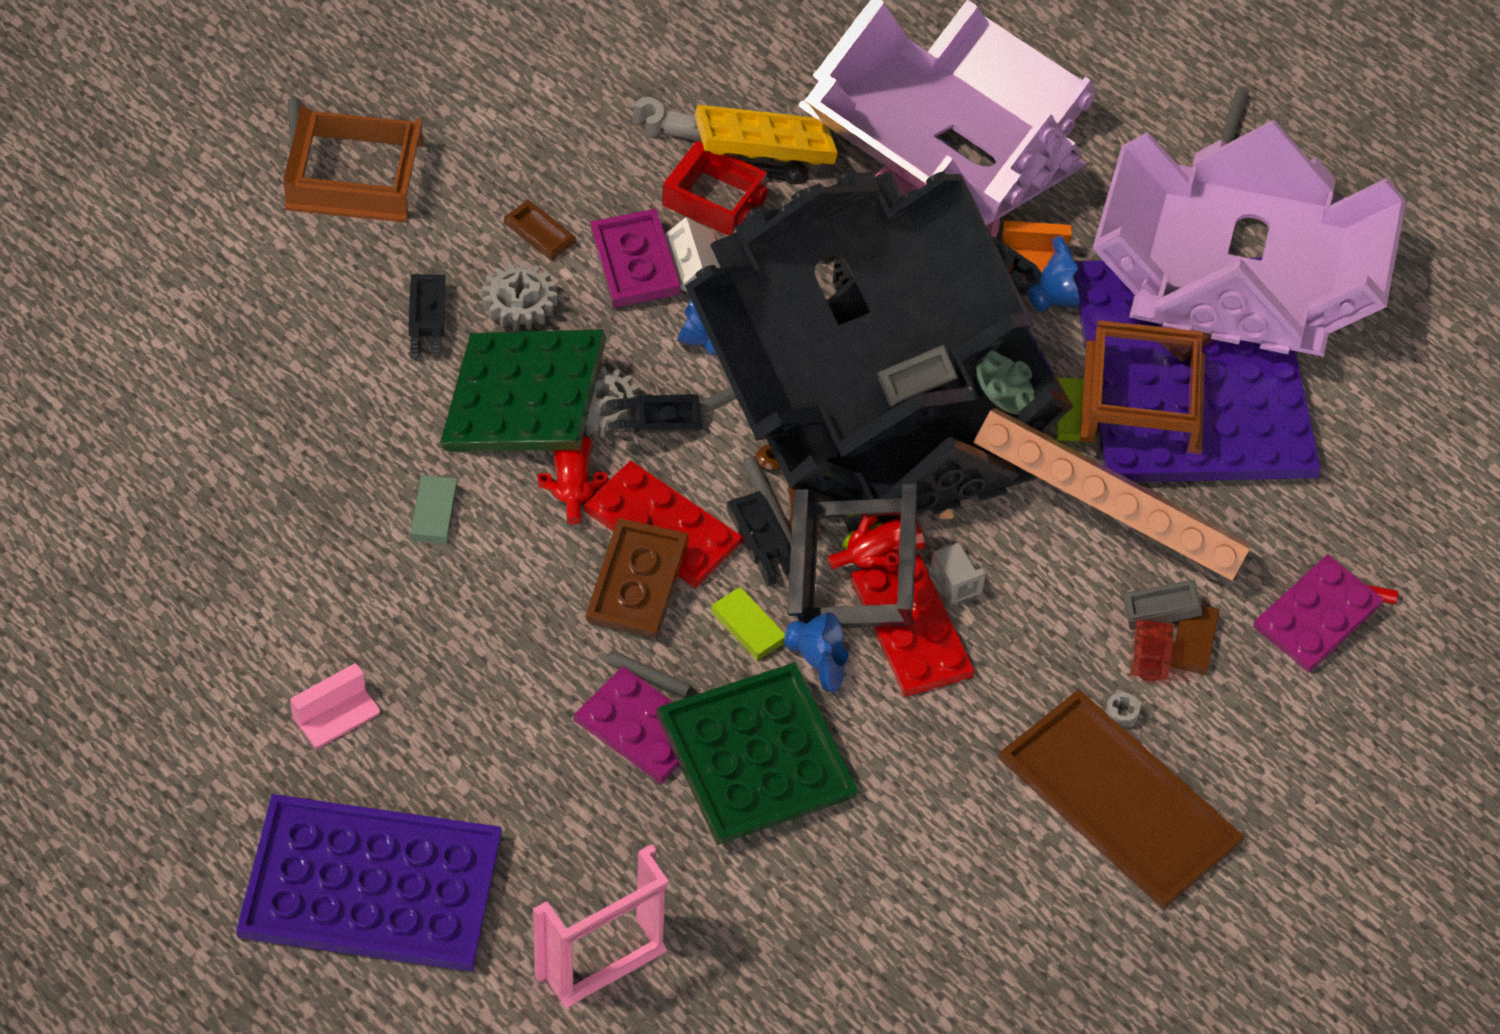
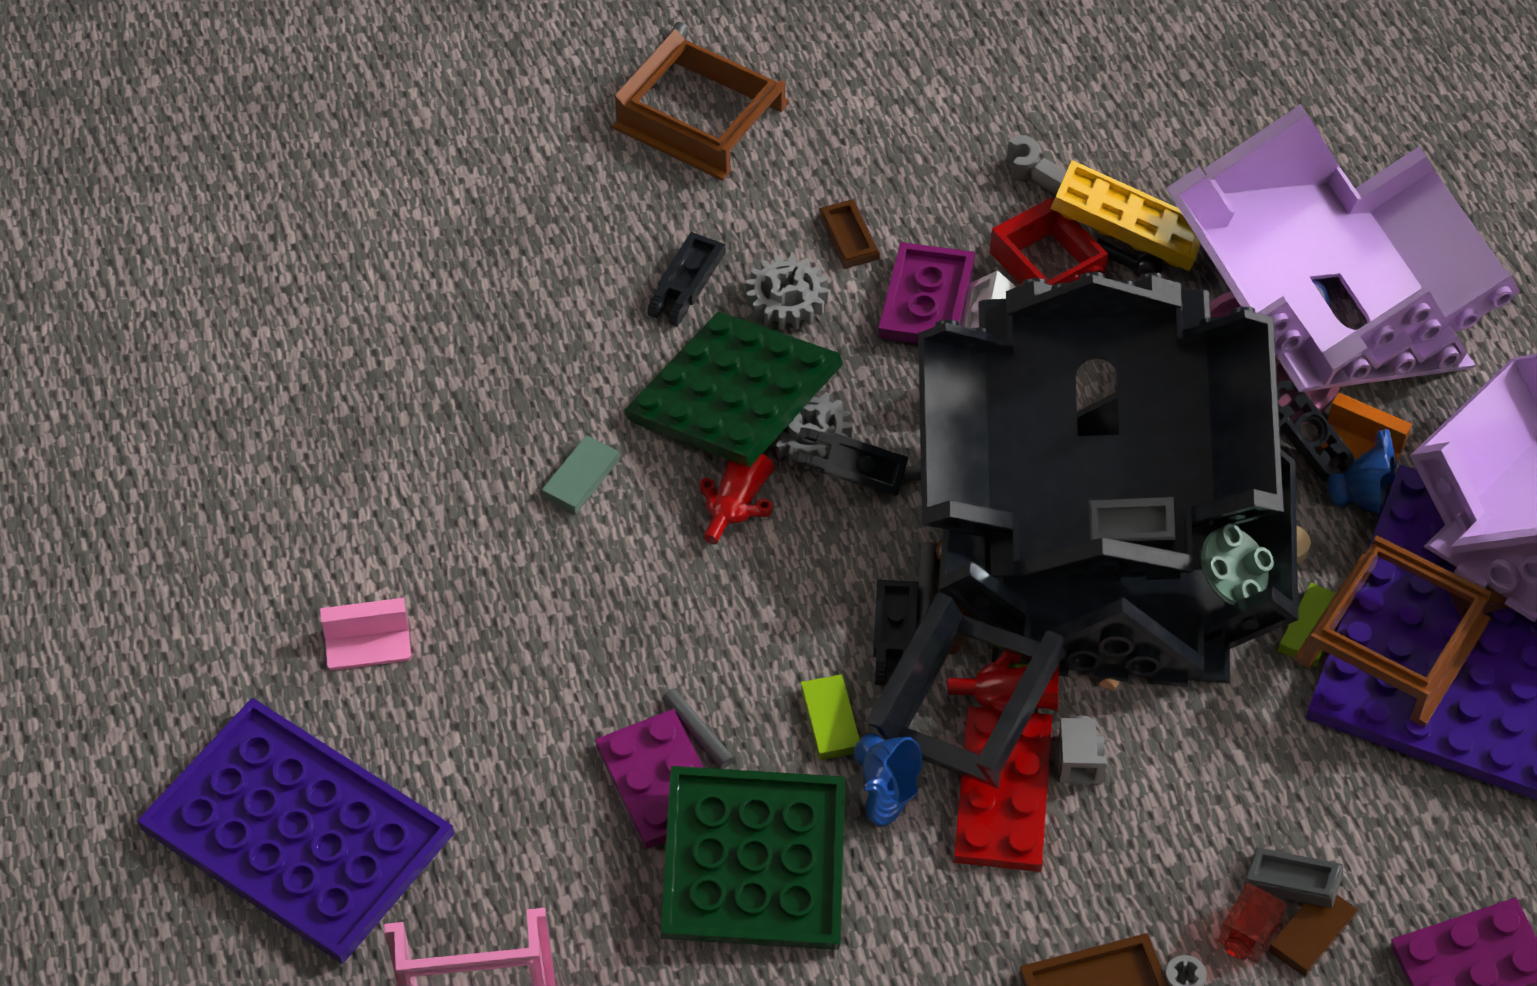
camera: 30 degrees right, 0 degrees up
red plate [584,460,742,589] -> none
reddish brown plate [585,518,690,639] -> none
nougat brick [973,408,1252,581] -> none

